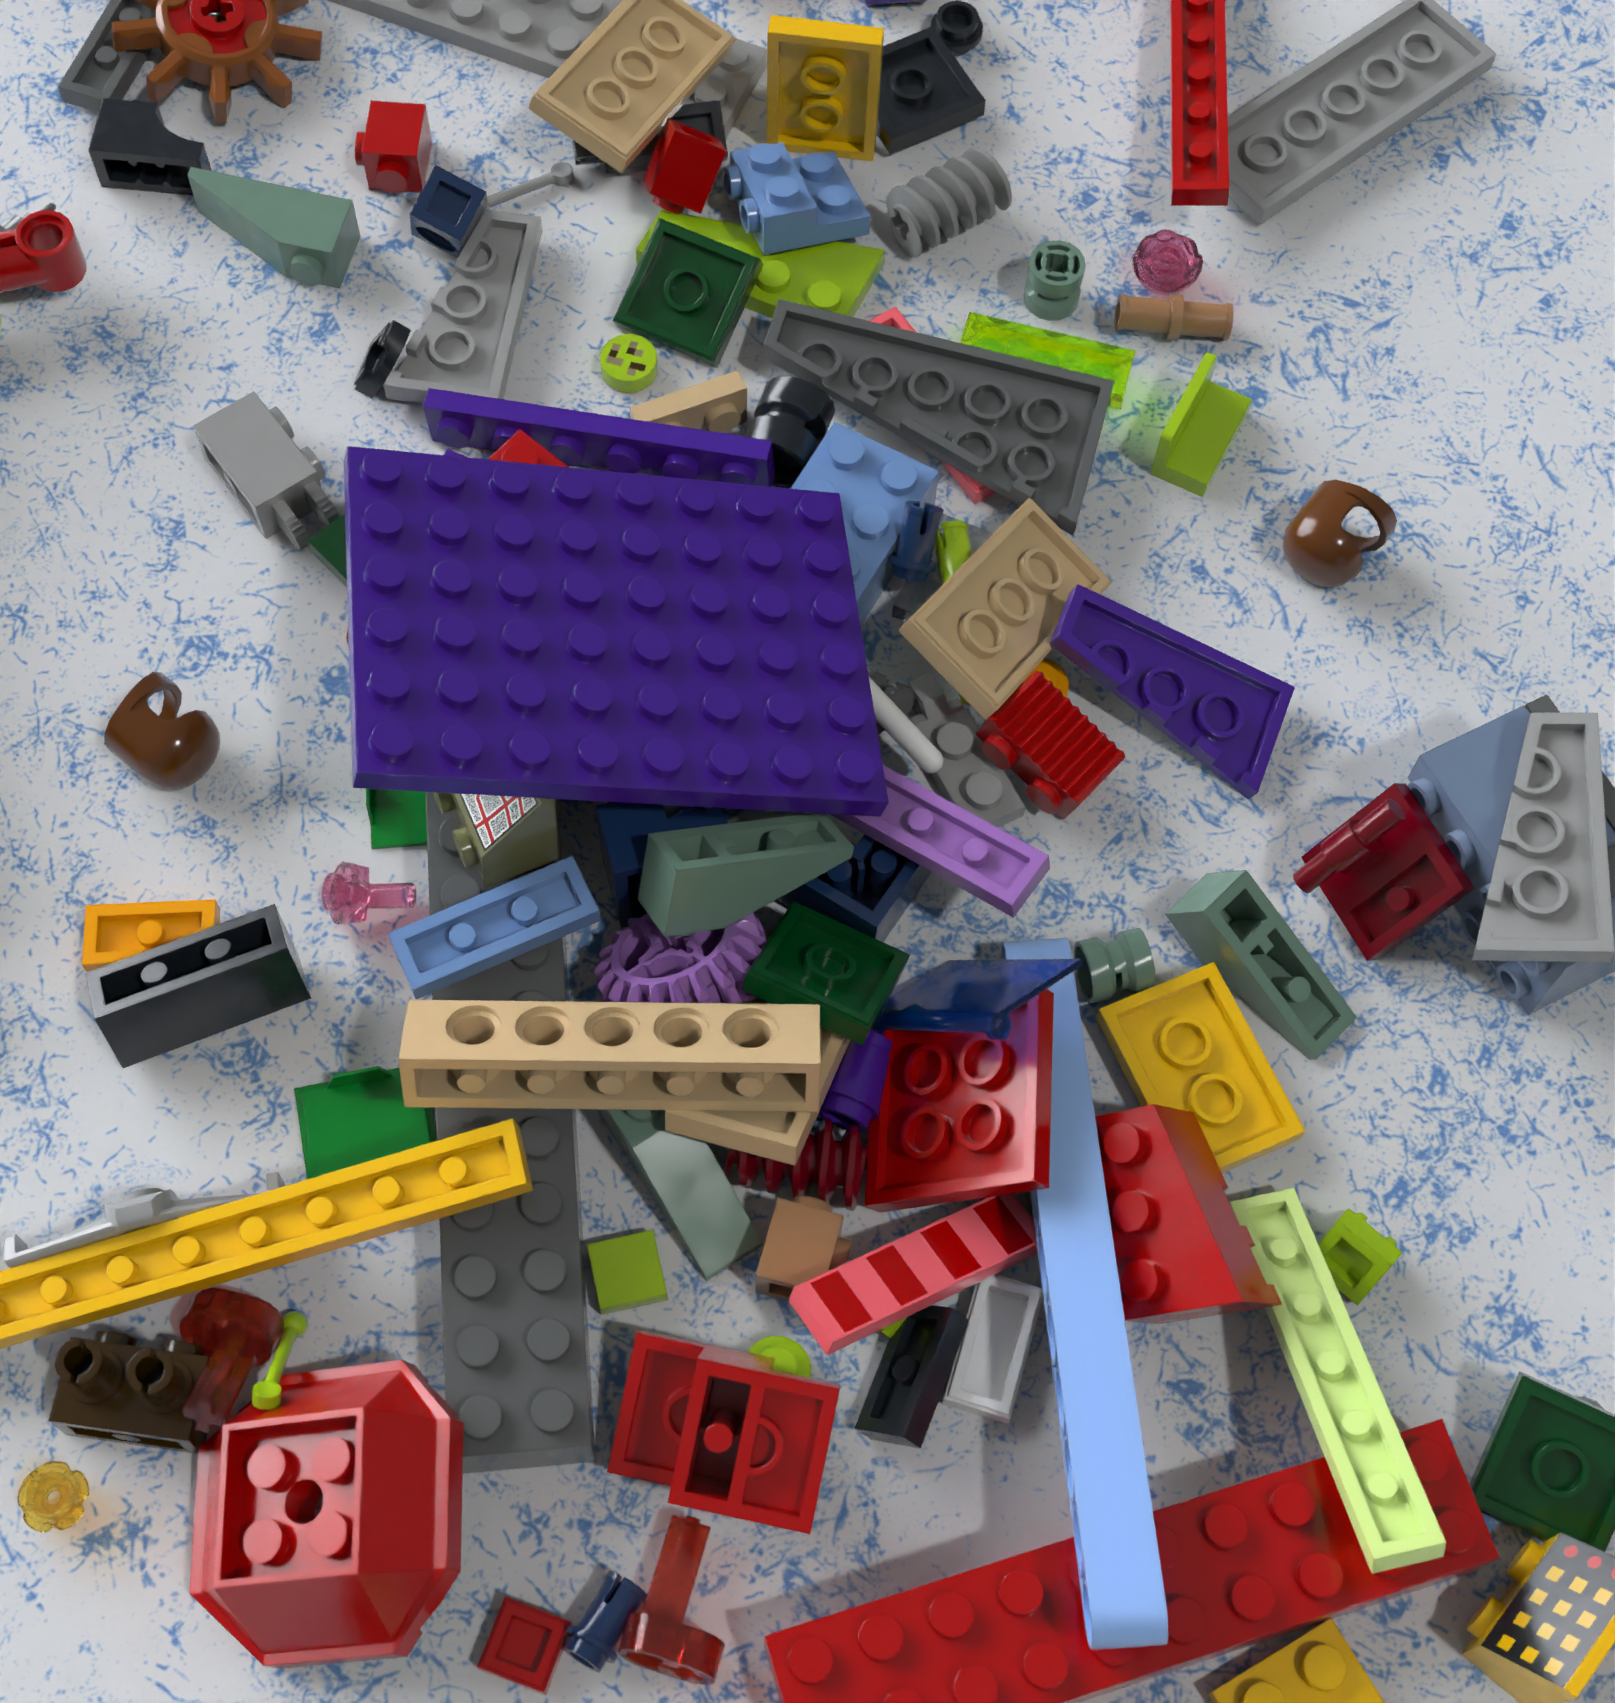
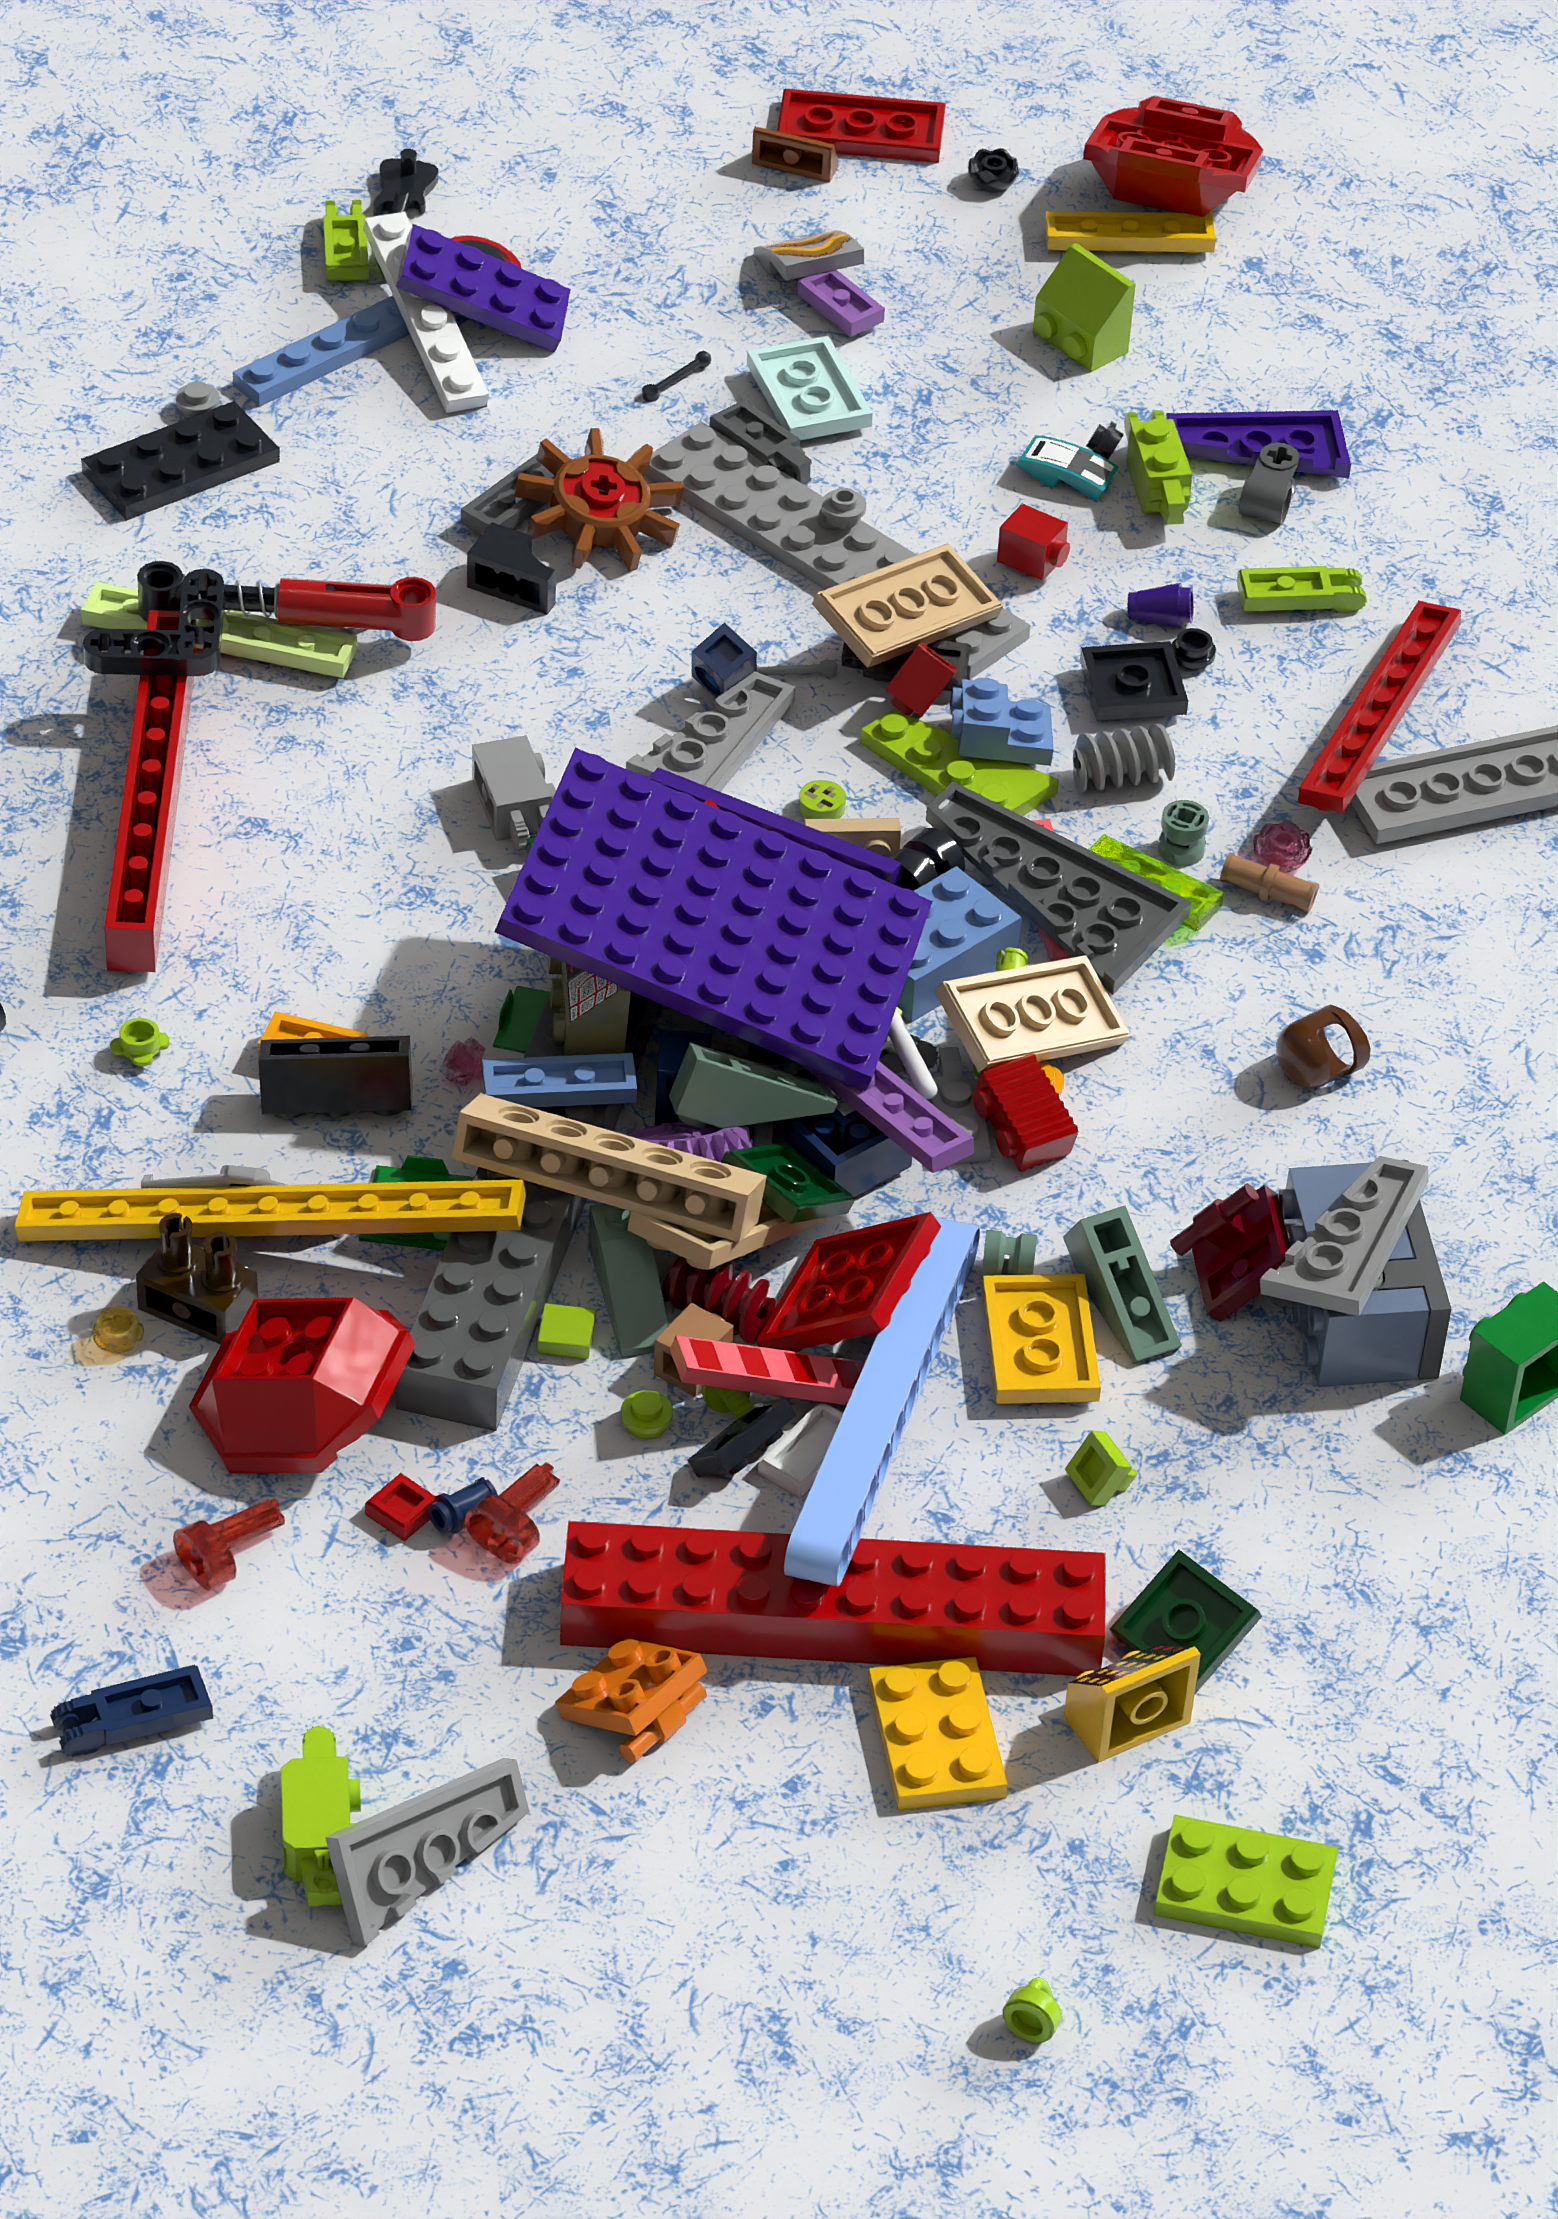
camera: 20 degrees right, 20 degrees down
reddish brown helmet [104,672,220,790] -> none
clear red piece [179,1287,285,1433] -> none
sand green slope [187,167,361,289] -> none
lime hinge [252,1311,308,1410] -> none
black tile [354,320,411,399] -> none
red brick [355,100,432,193] -> none
red bracket [607,1329,841,1534] -> none
dark green plate [613,218,764,368] -> none
yellow plate [766,15,884,162] -> none
dark purple cone [818,1031,893,1133] -> none
clear blue piece [871,959,1083,1040] -> none
dark blue pin [888,501,944,582] -> none
dark purple wing [1049,584,1295,799] -> none
red wedge [1095,1104,1283,1324] -> none
lime panel [1151,352,1252,497] -> none
yellowish green plate [1230,1188,1446,1573] -> none

